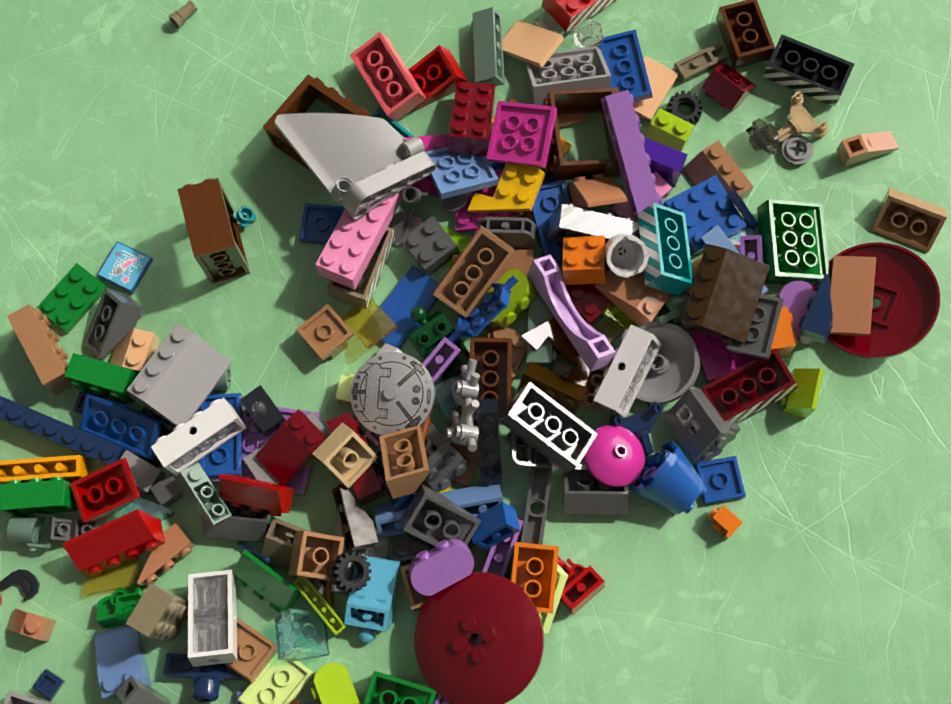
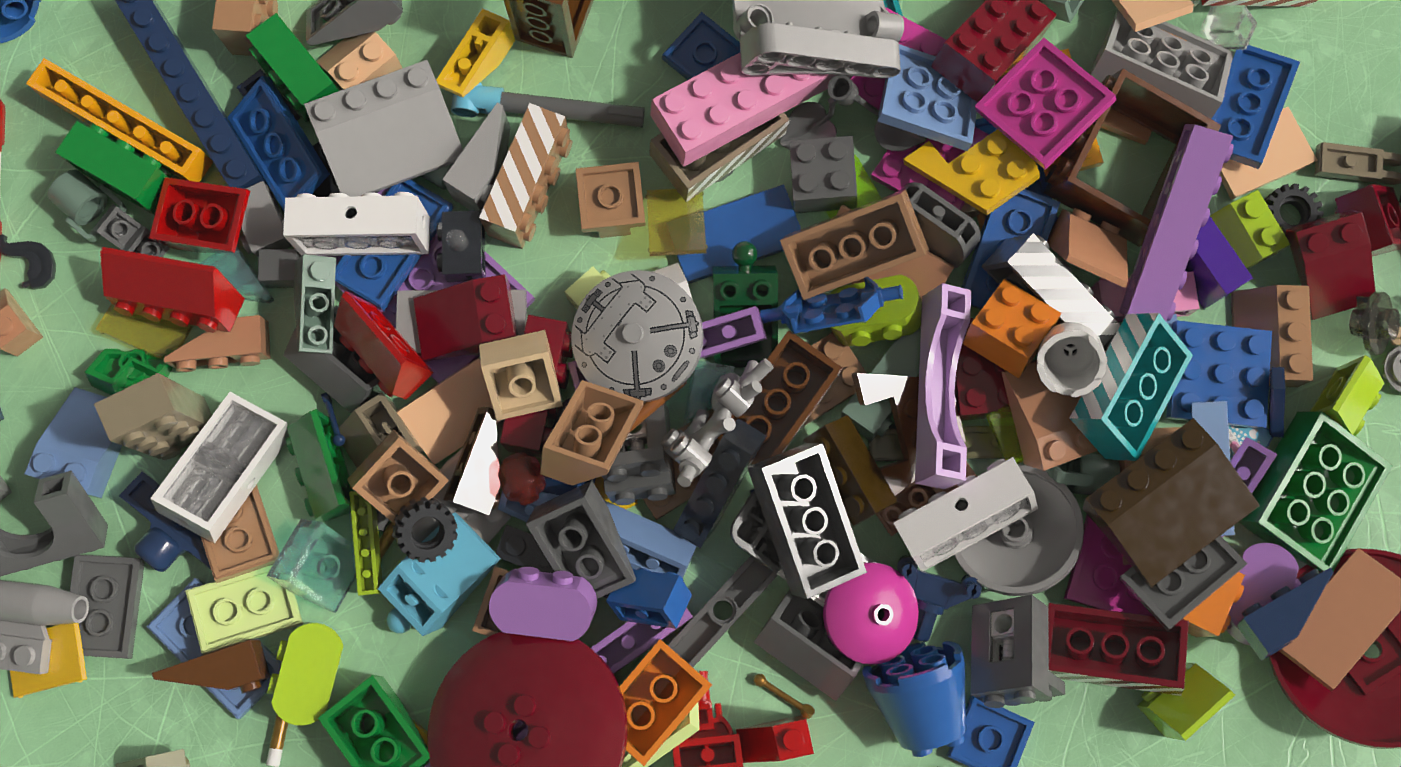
camera: 30 degrees right, 5 degrees up
none -> light nougat tile [397,357,501,465]
none -> yellow slope [436,8,515,98]
none -> light grey slope [442,102,511,212]
none -> dark grey piece [451,82,645,128]
none -> medium nougat brick [479,103,573,249]
none -> clear red head [498,452,546,505]
none -> red slope [736,715,814,763]
none -> pearl gold hinge [753,674,815,719]
none -> dark red slope [1286,210,1377,320]
none -> lime slope [1310,355,1384,436]

